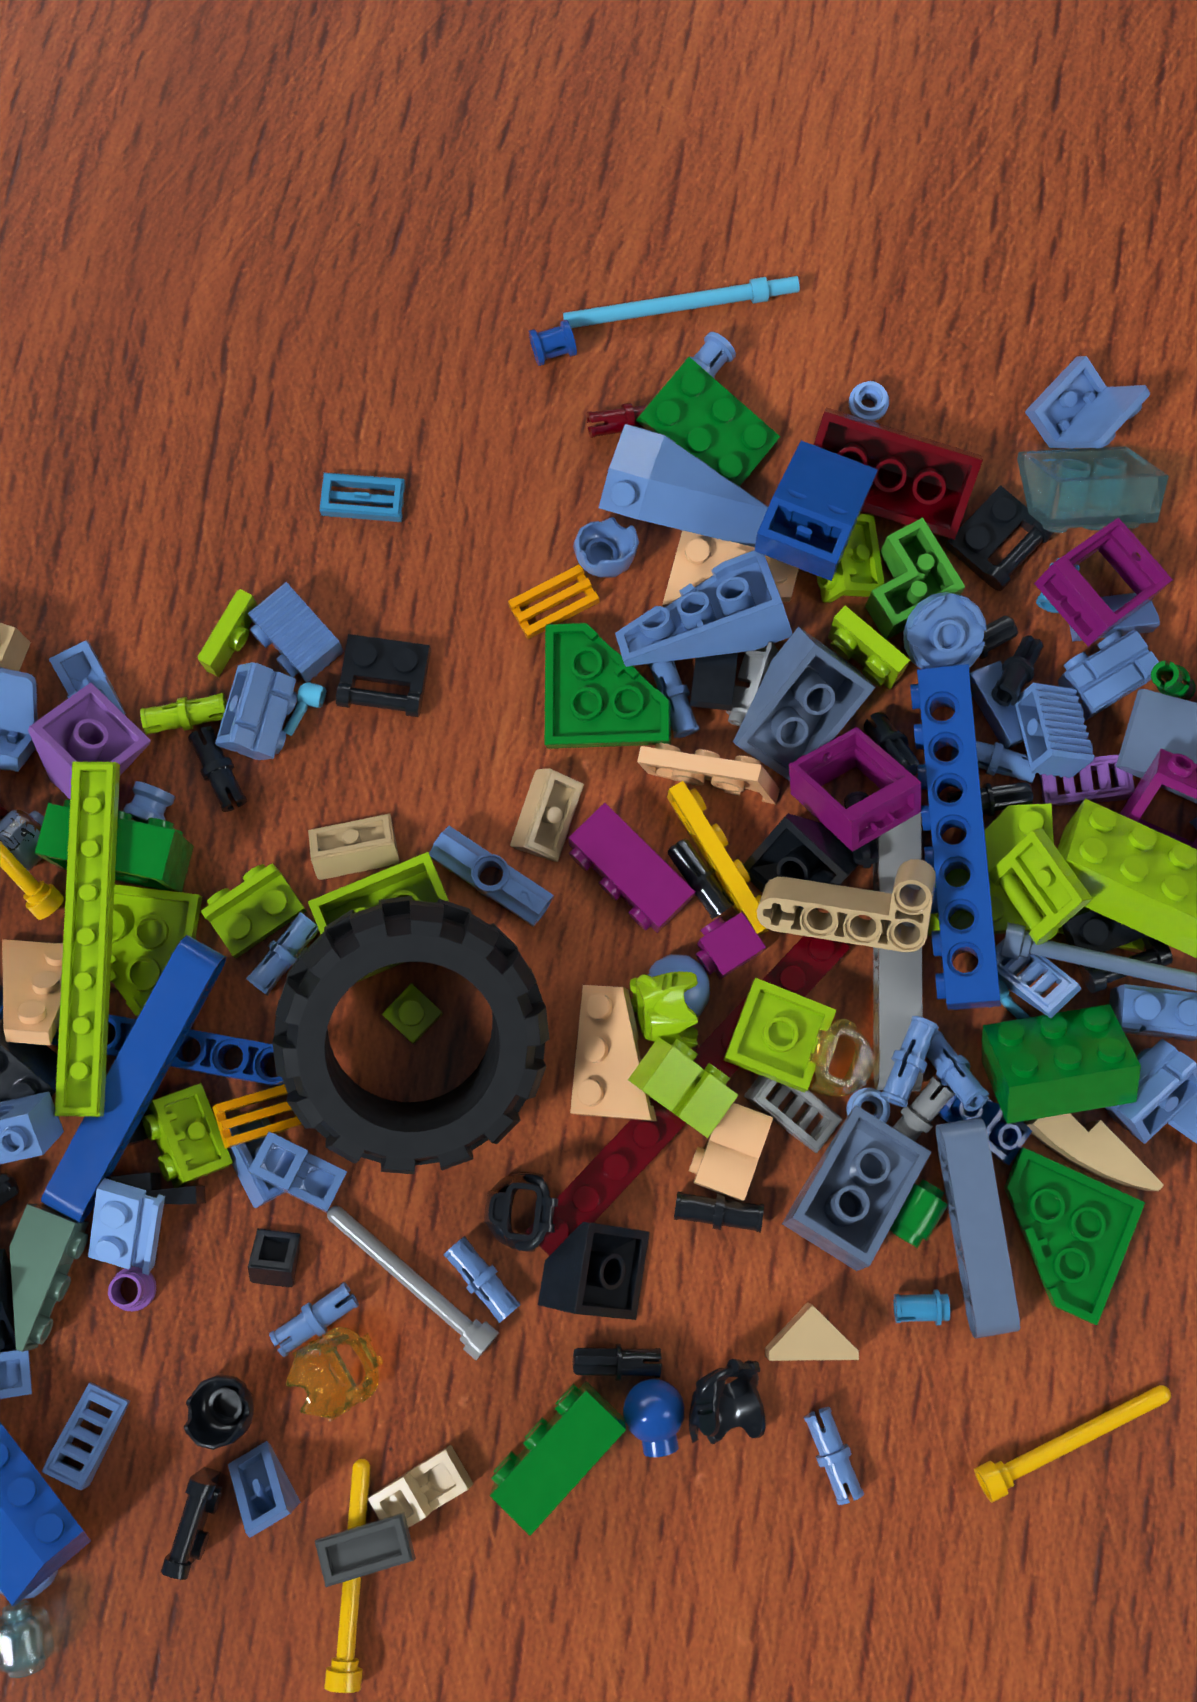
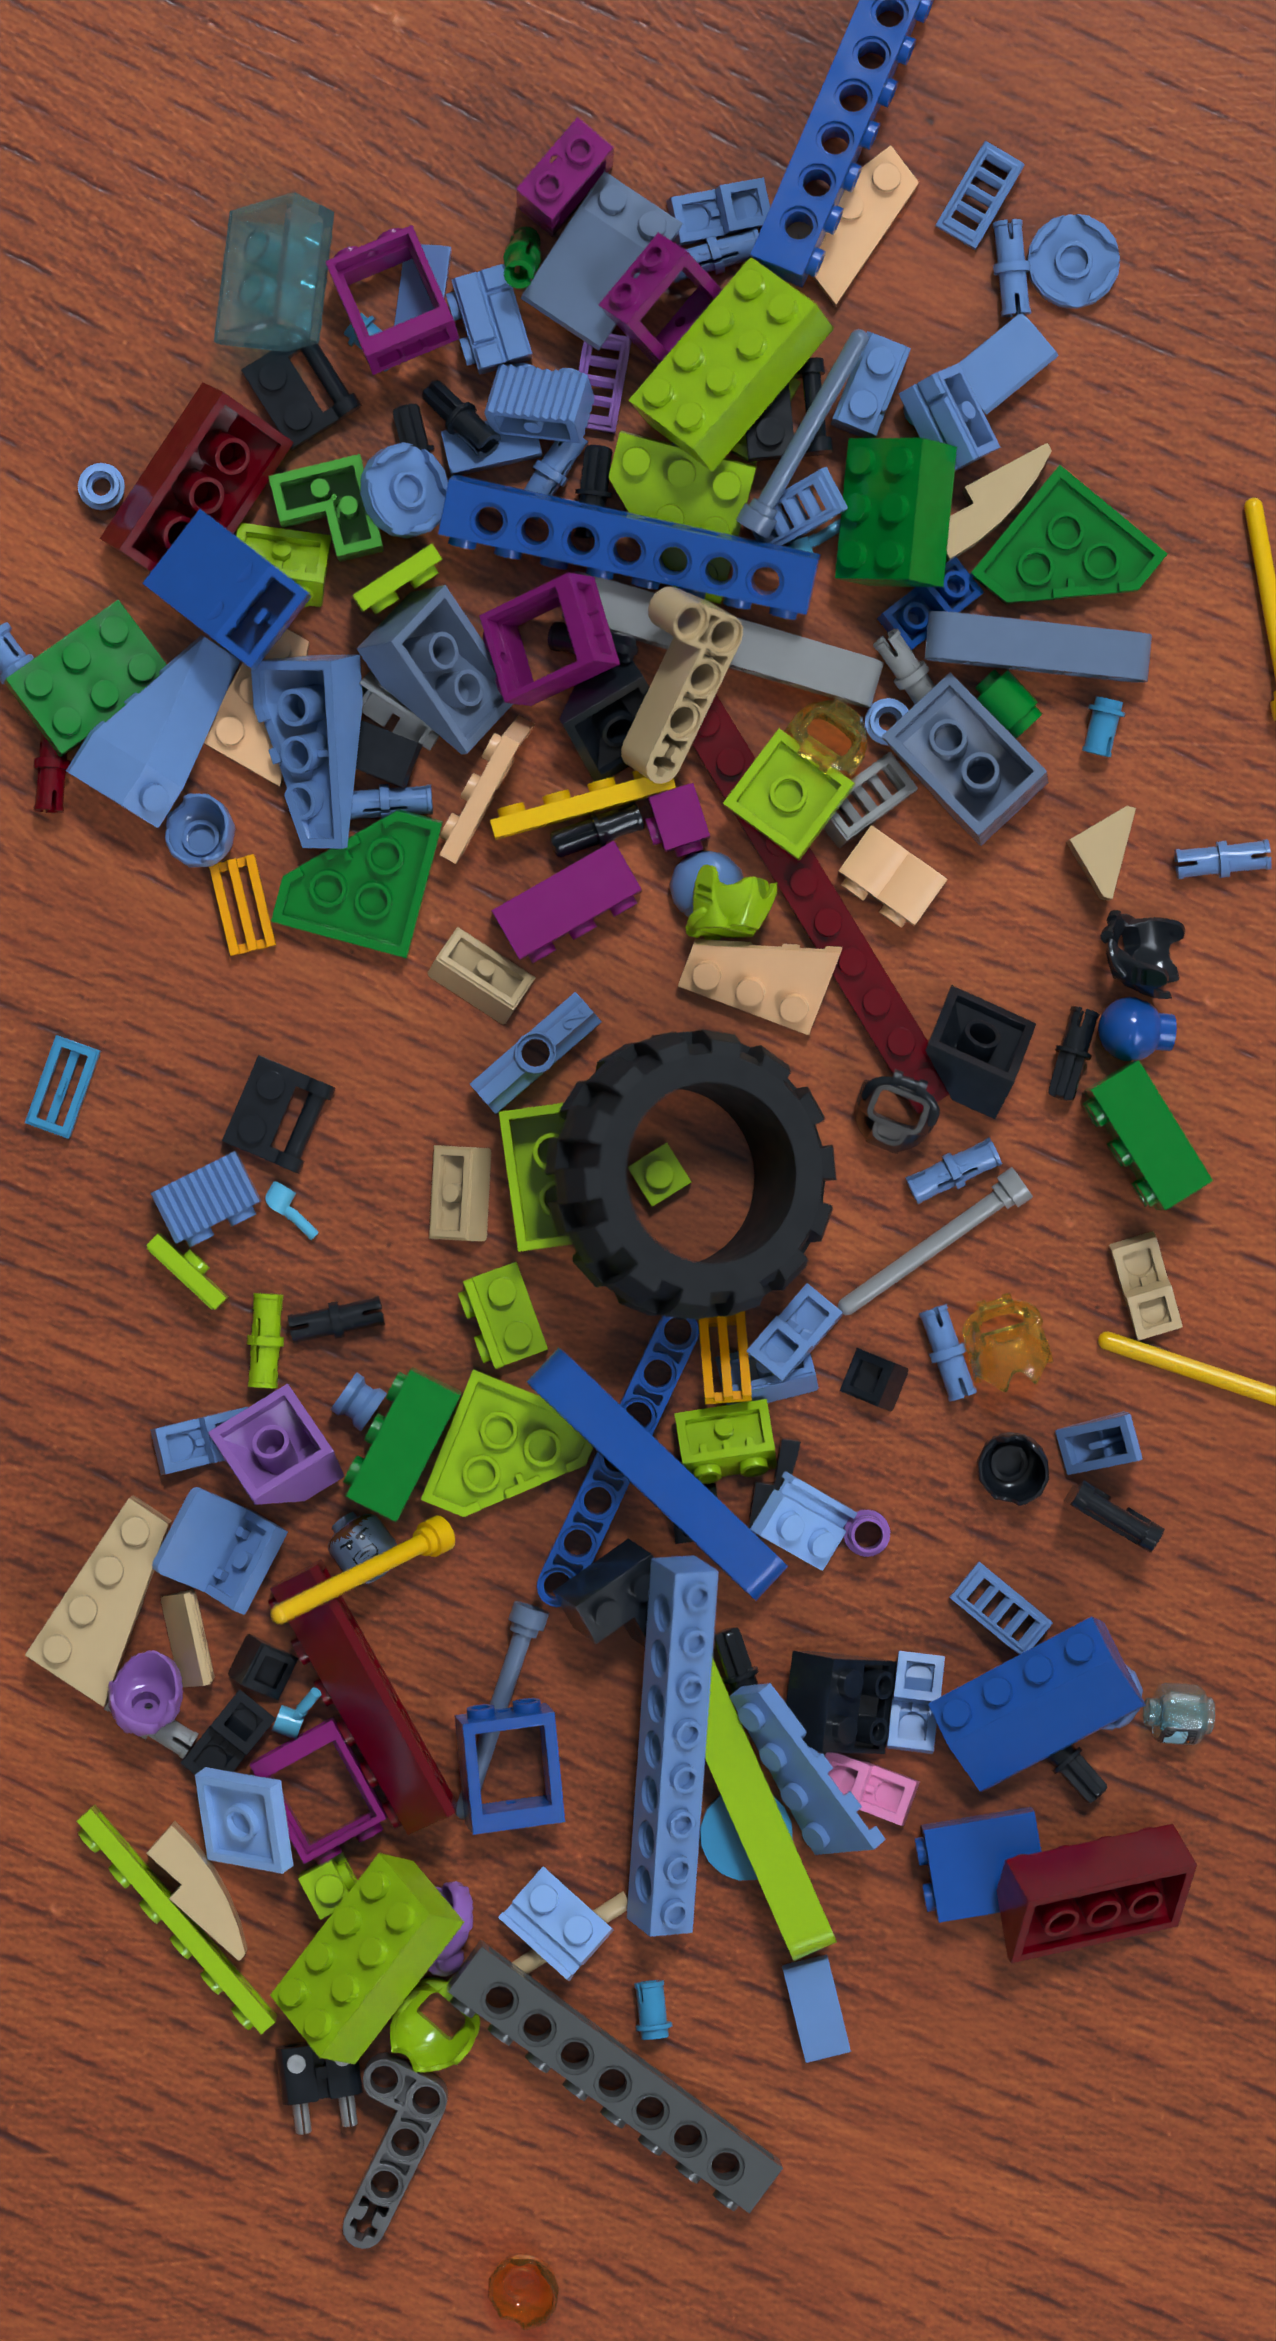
camera: 80 degrees left, 10 degrees up
light nougat wing [2,939,63,1045] -> none
sand green slope [9,1204,89,1352] -> none
lime tile [55,762,120,1117] -> none
medium blue brick [215,662,297,760] -> none
medium blue pin [246,912,320,996] -> none
dark grey tile [315,1512,416,1587] -> none
lime piece [628,1037,738,1138] -> none
black pin [674,1192,764,1233] -> none
black axle [864,712,919,776] -> none
medium blue pin [880,1016,939,1108] -> none
medium blue pin [926,1031,989,1111] -> none
lime plate [988,829,1093,945] -> none
medium blue bracket [1025,356,1150,449] -> none

